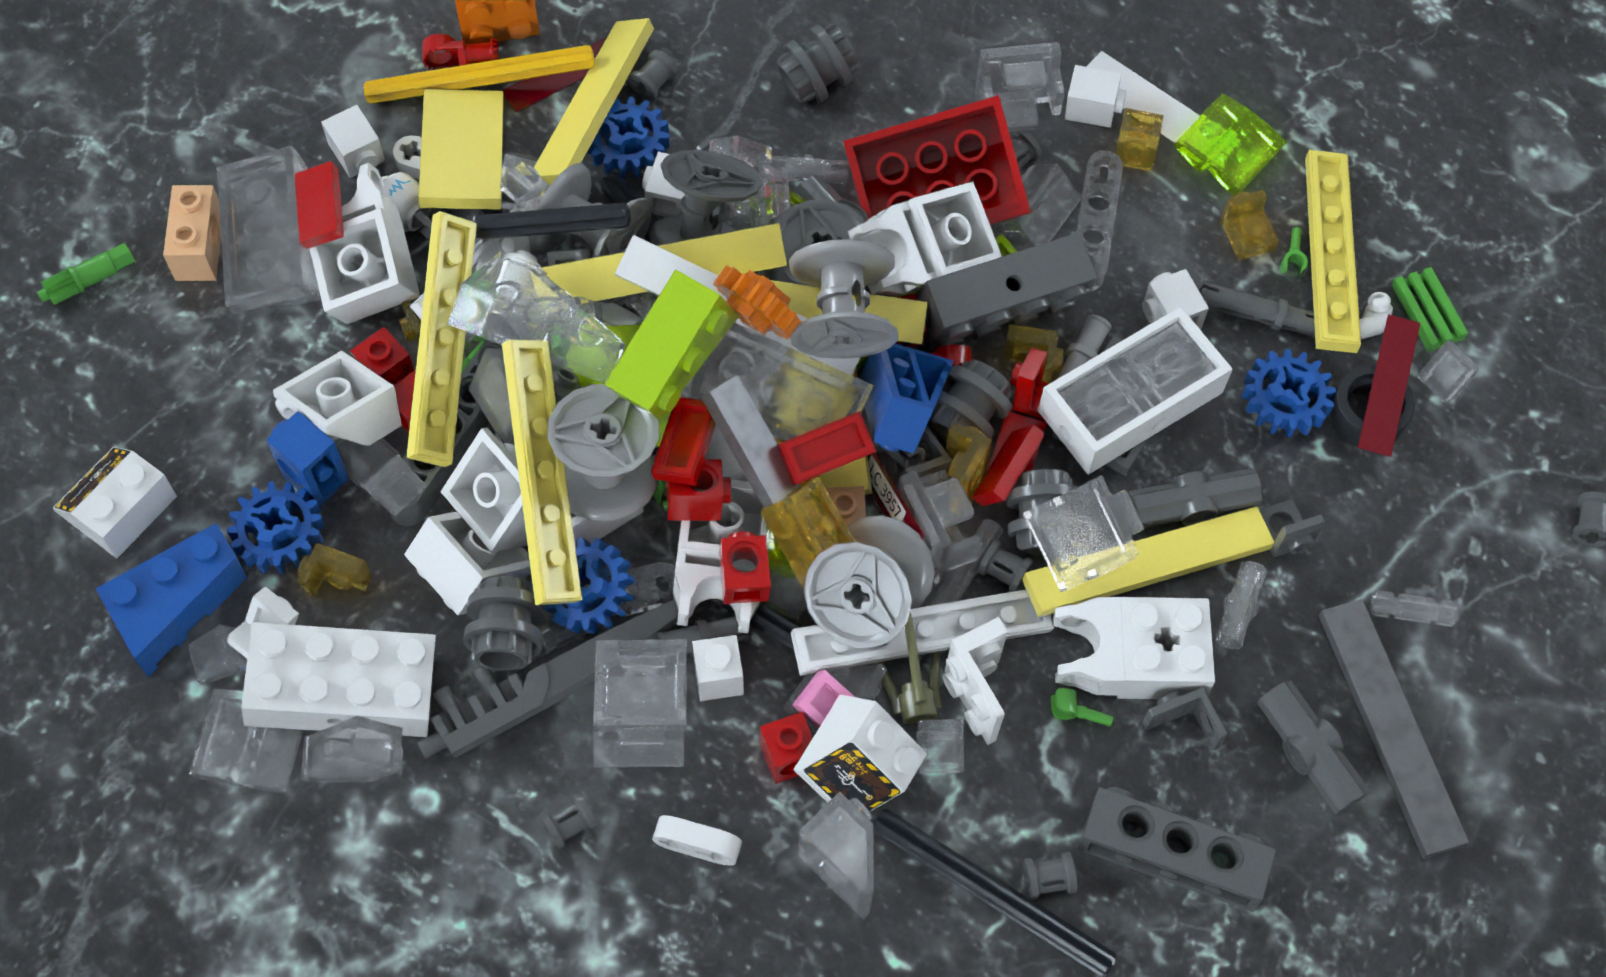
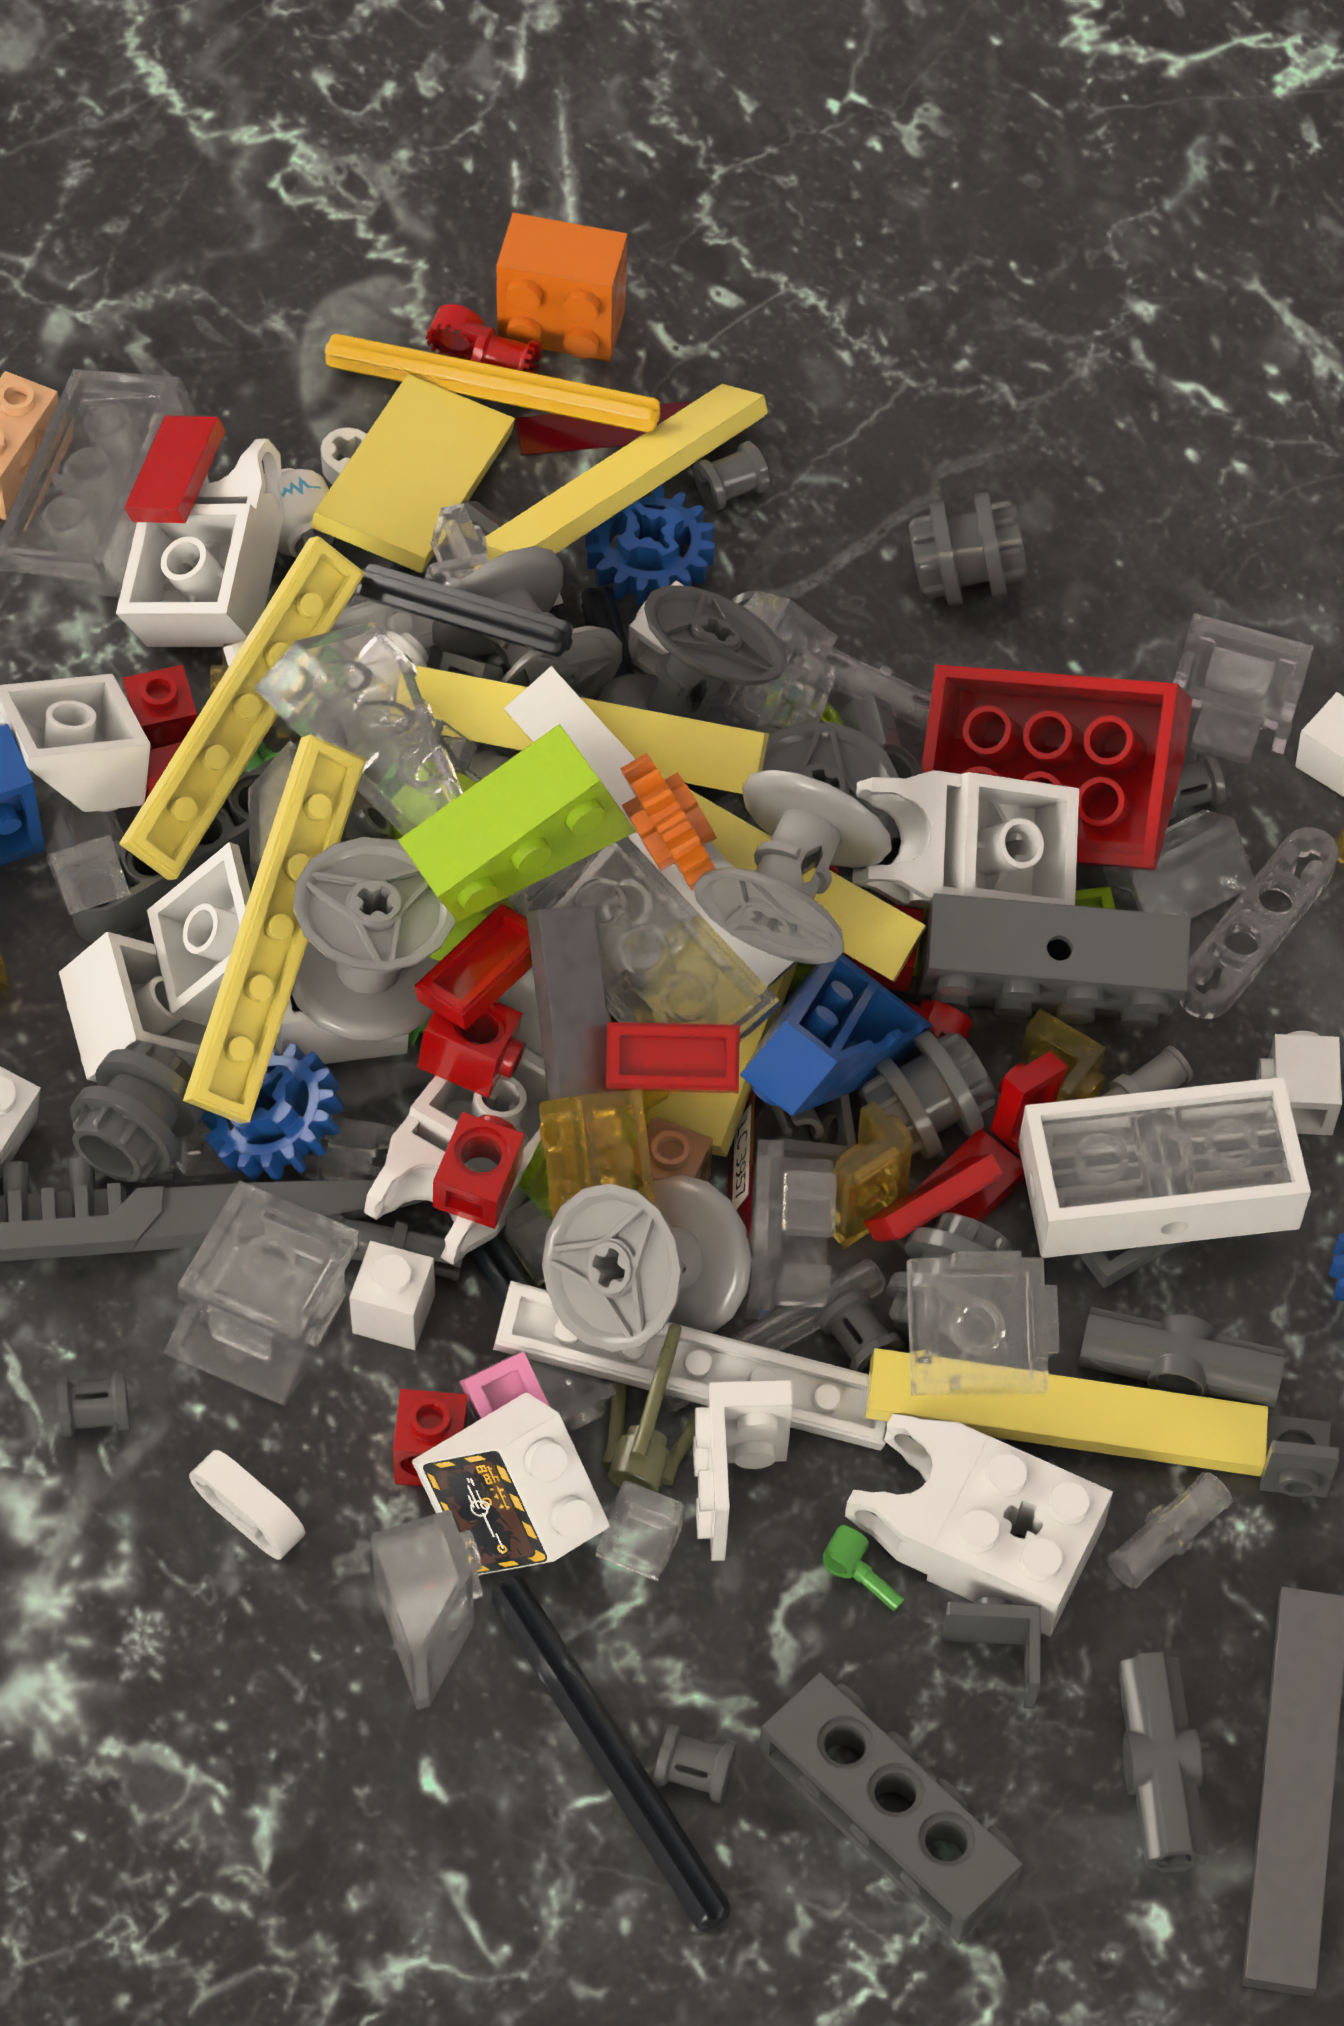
camera: 25 degrees right, 5 degrees down
white brick [321,105,385,178] -> none

